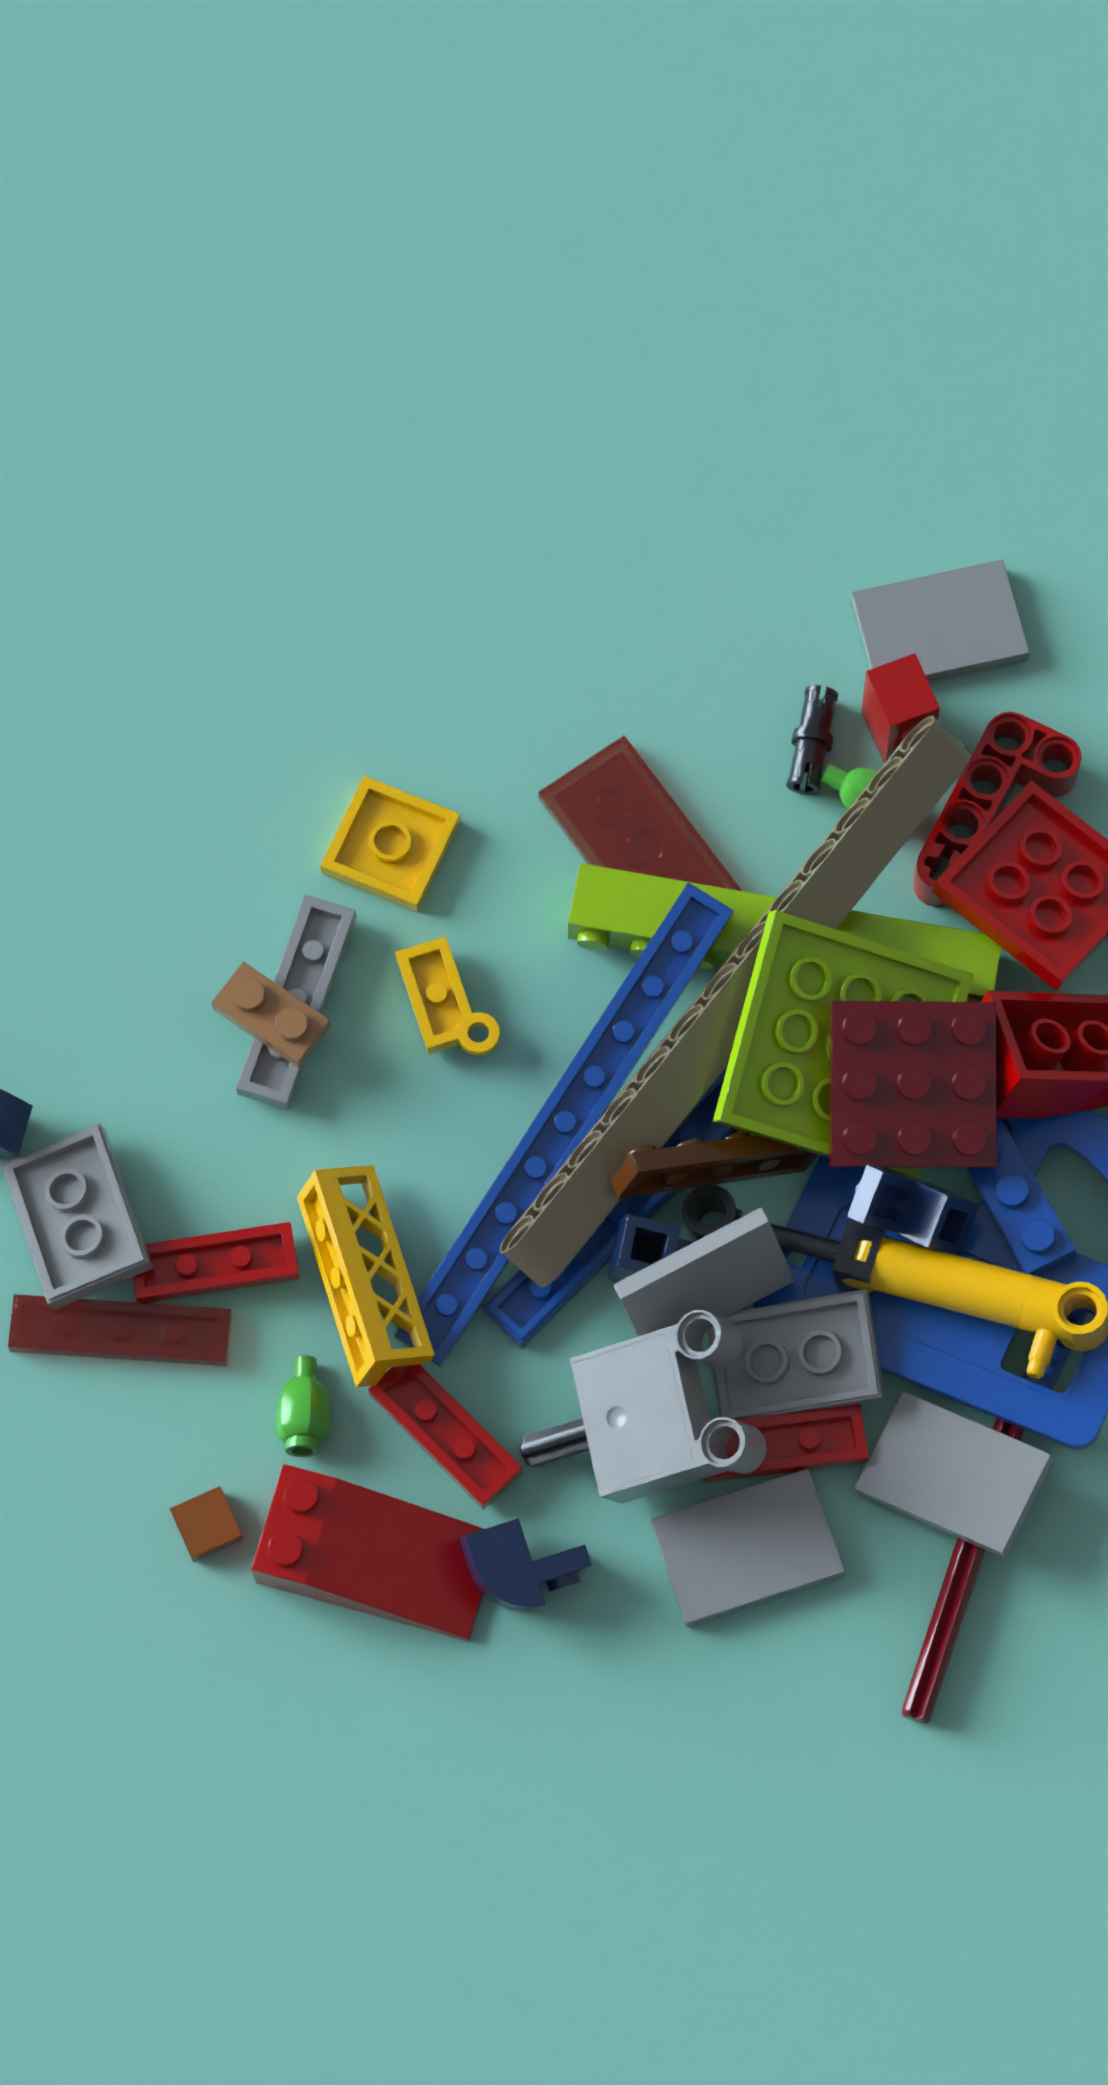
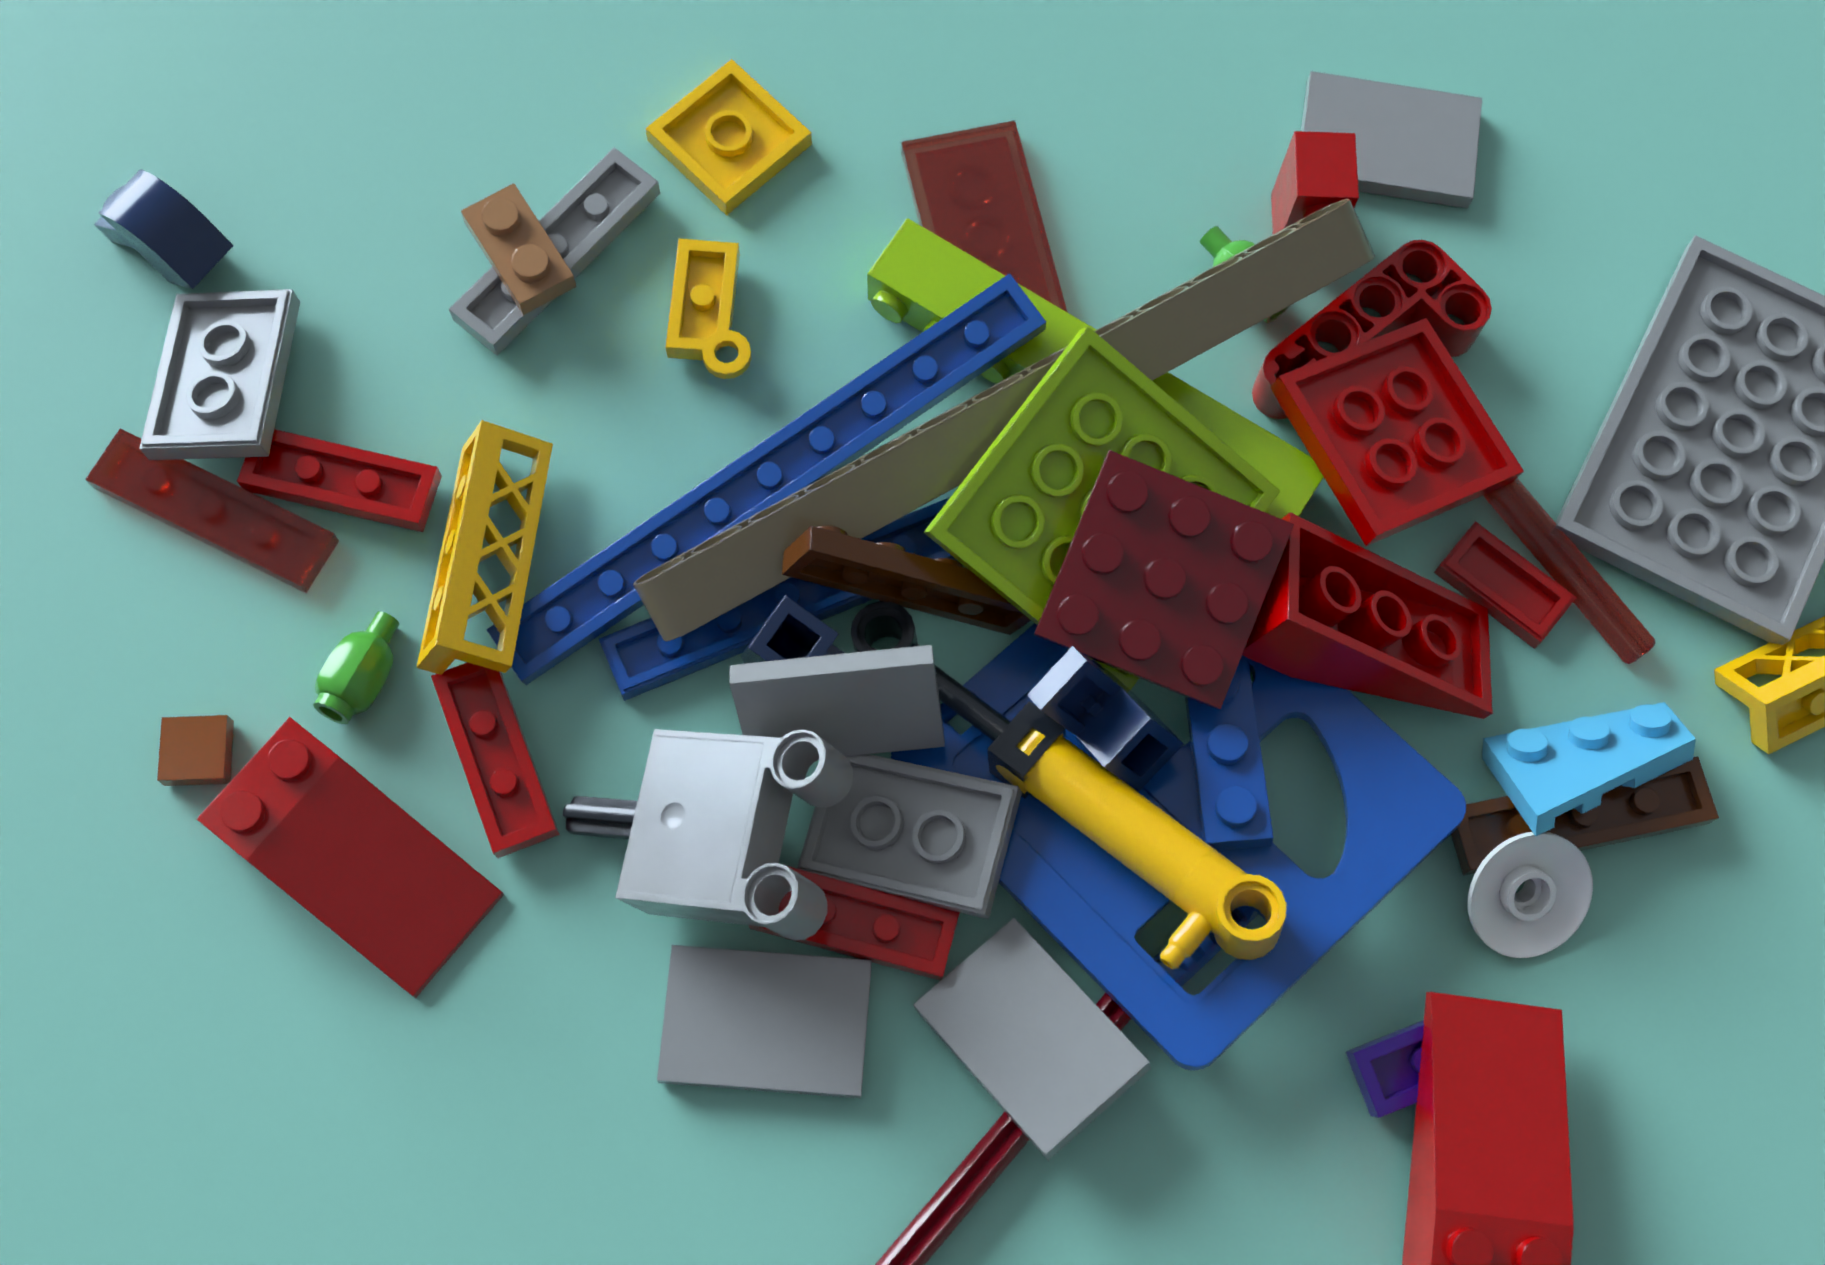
camera: 15 degrees right, 0 degrees up
dark blue brick [459,1518,592,1610] -> none
black pin [786,685,838,795] -> none

